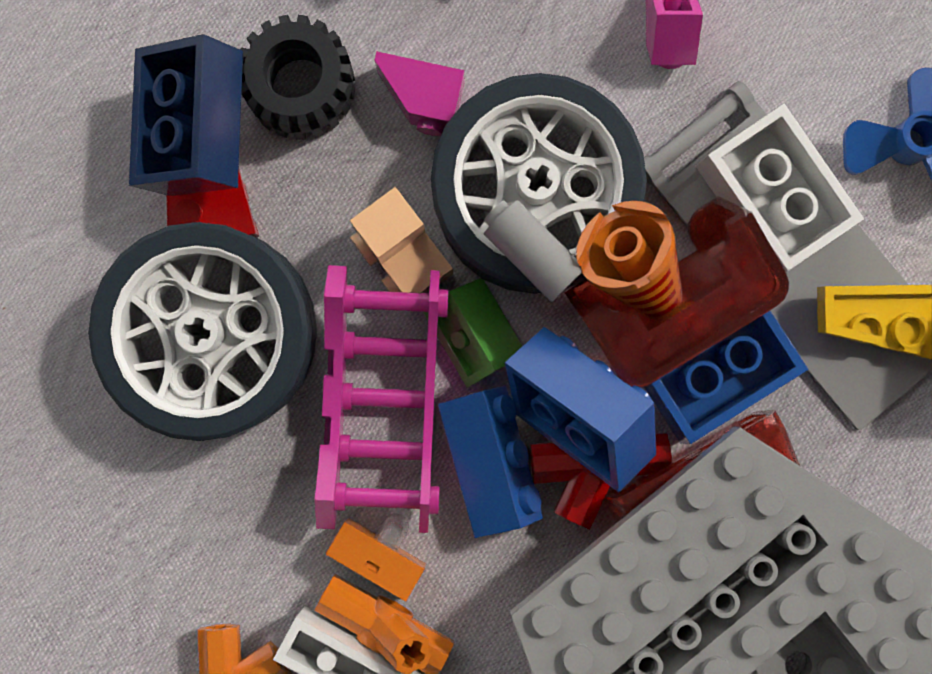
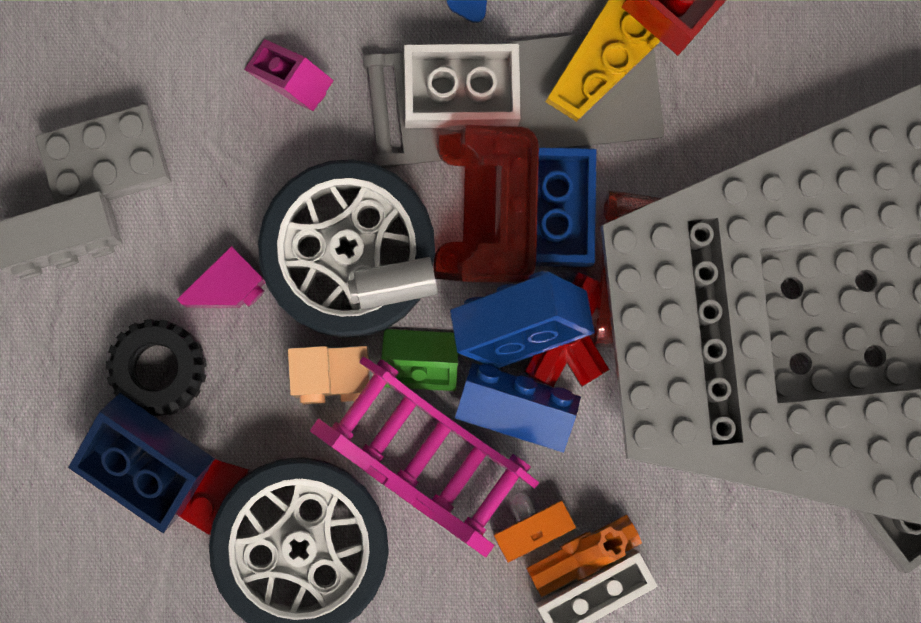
camera: 60 degrees left, 0 degrees up
orange cone [576,201,683,320] -> none

